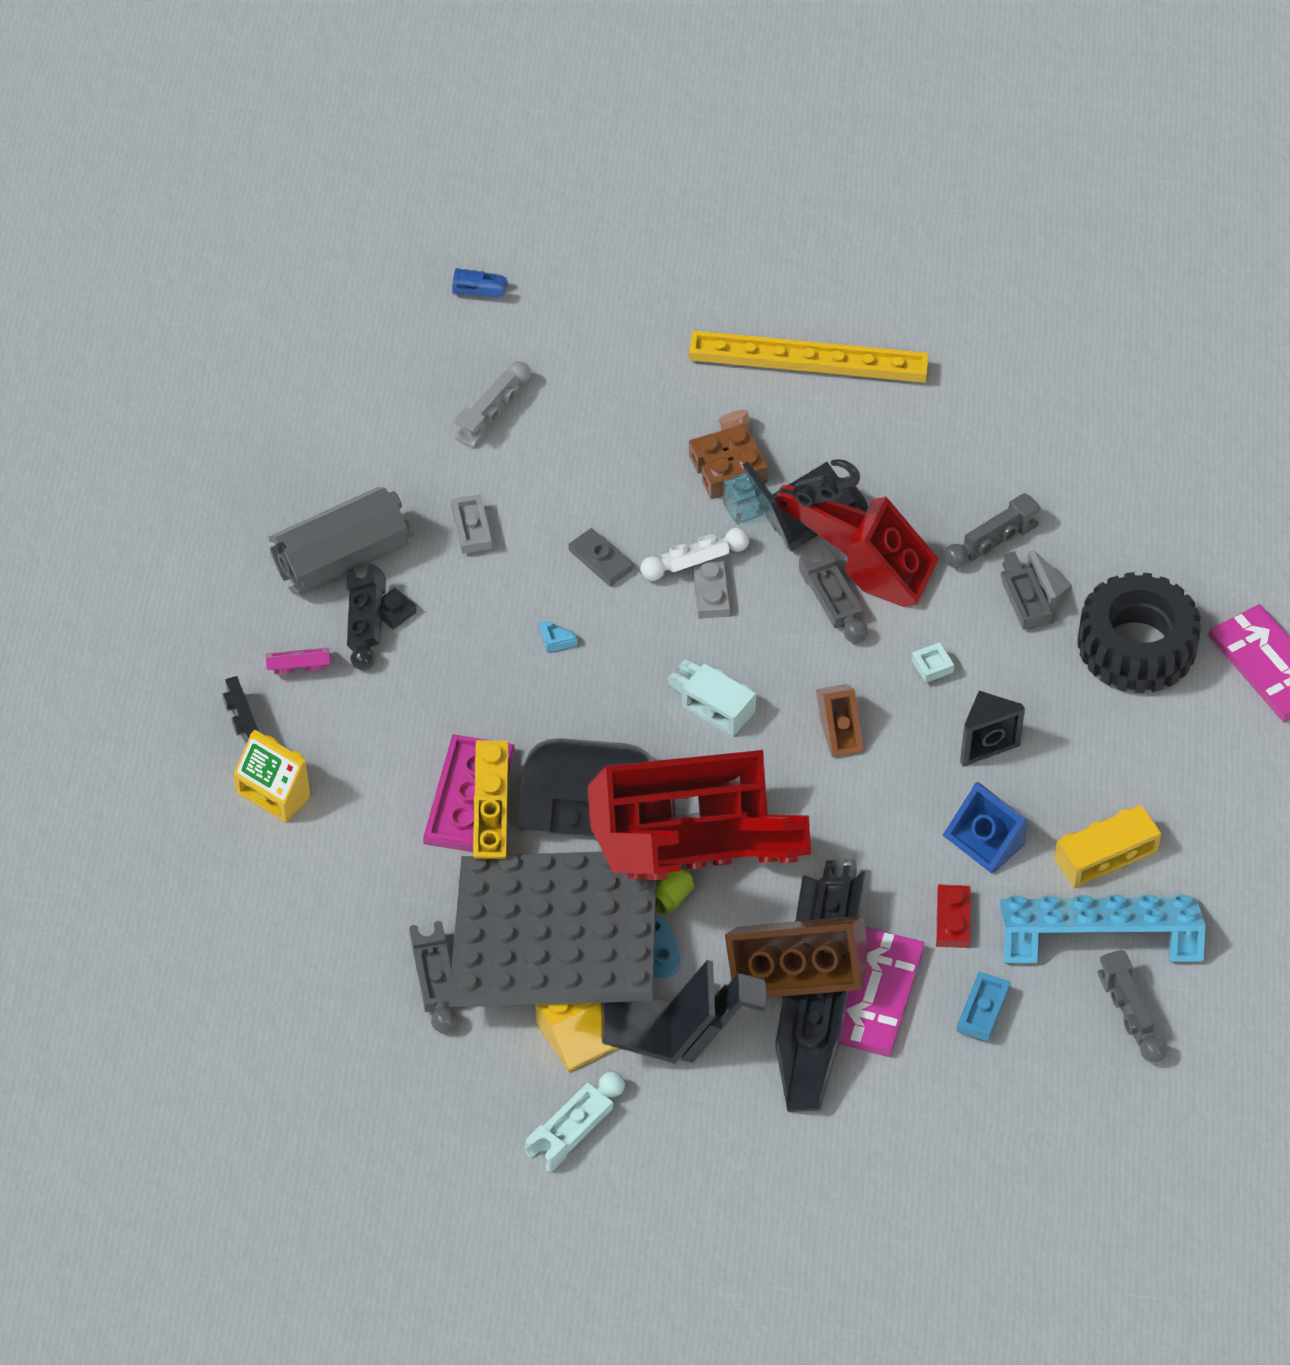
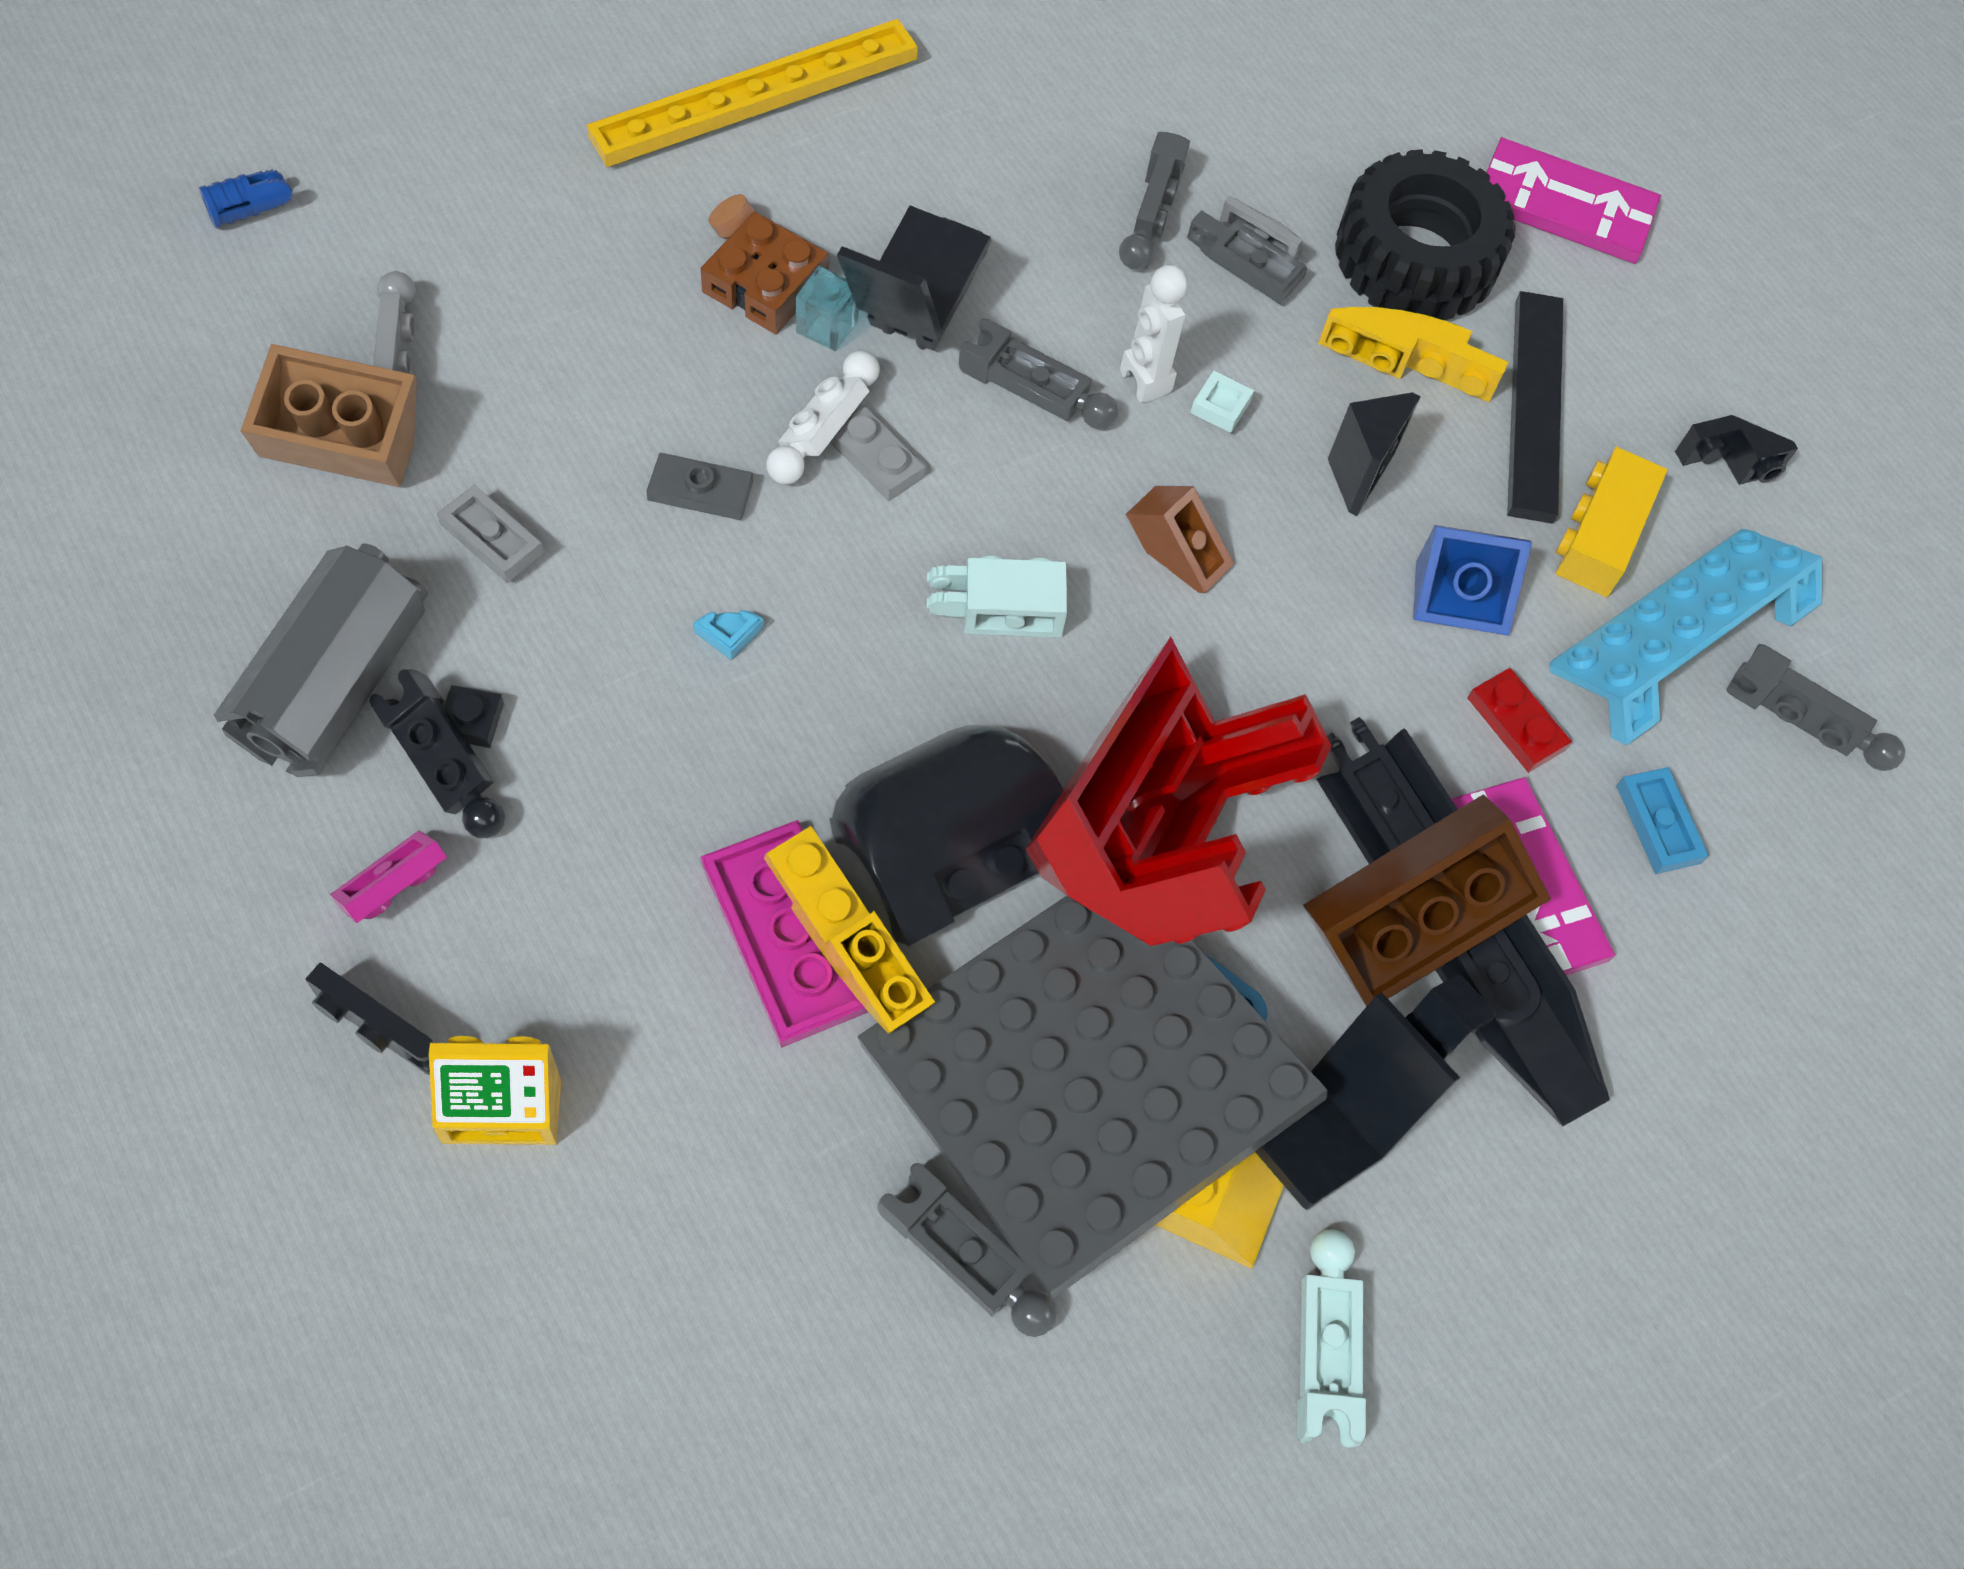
camera: 45 degrees left, 10 degrees up
red slope [775,459,939,607] -> none
none -> medium nougat slope [241,344,417,488]
none -> white plate [1120,265,1188,403]
none -> yellow slope [1318,307,1509,402]
none -> black tile [1507,291,1564,524]
none -> black slope [1675,415,1798,485]

